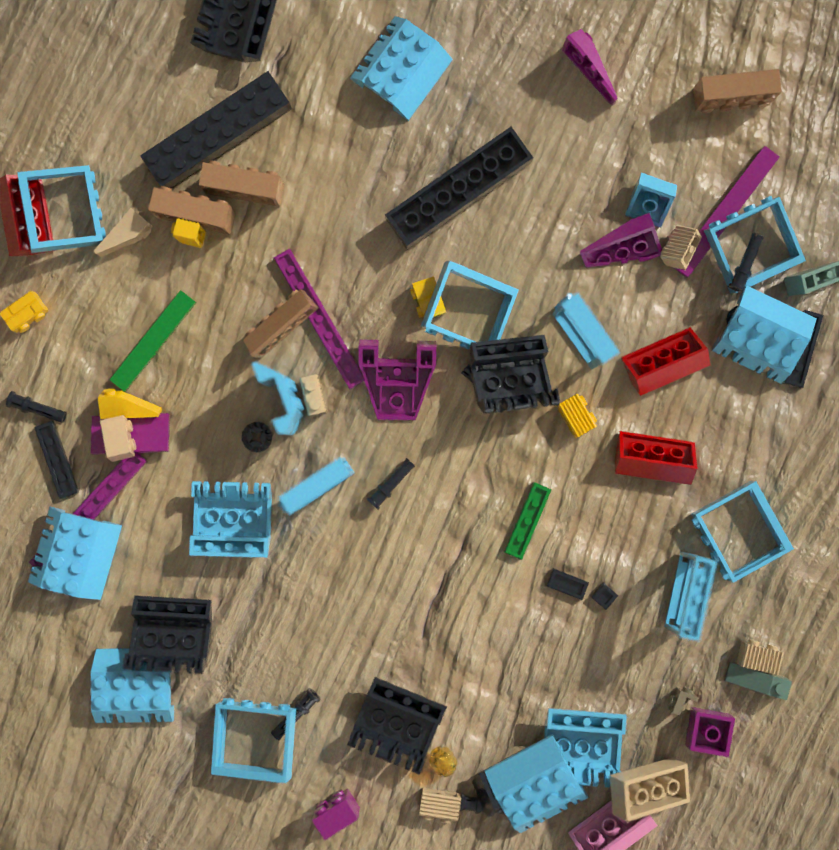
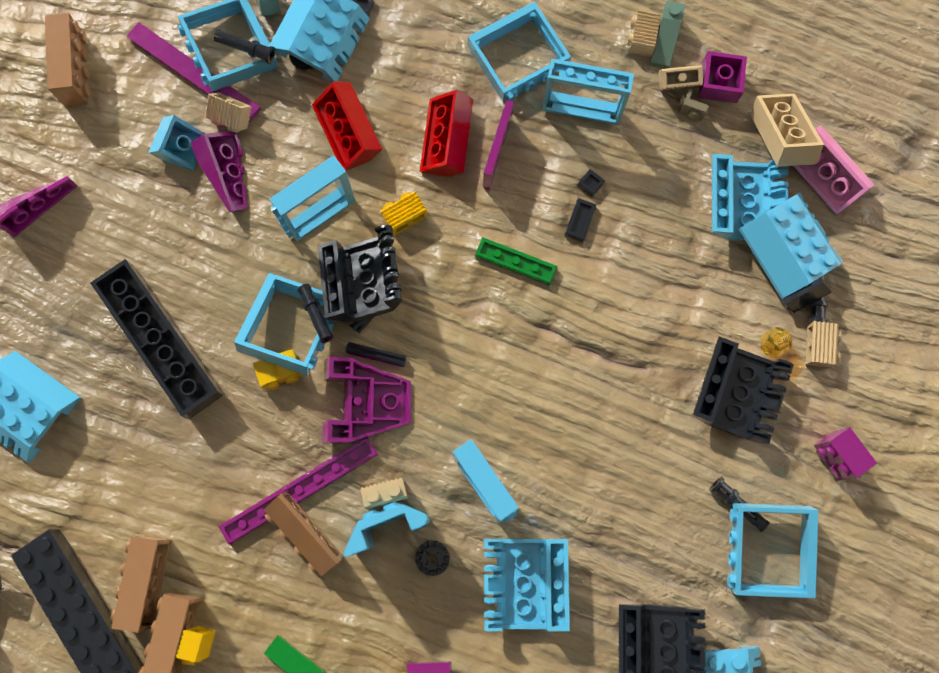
camera: 90 degrees left, 10 degrees down
black pin [366,458,415,510] -> none
none -> black pin [297,284,333,343]
none -> black axle [346,342,407,367]
none -> magenta tile [483,100,514,190]
none -> tan brick [658,65,703,91]

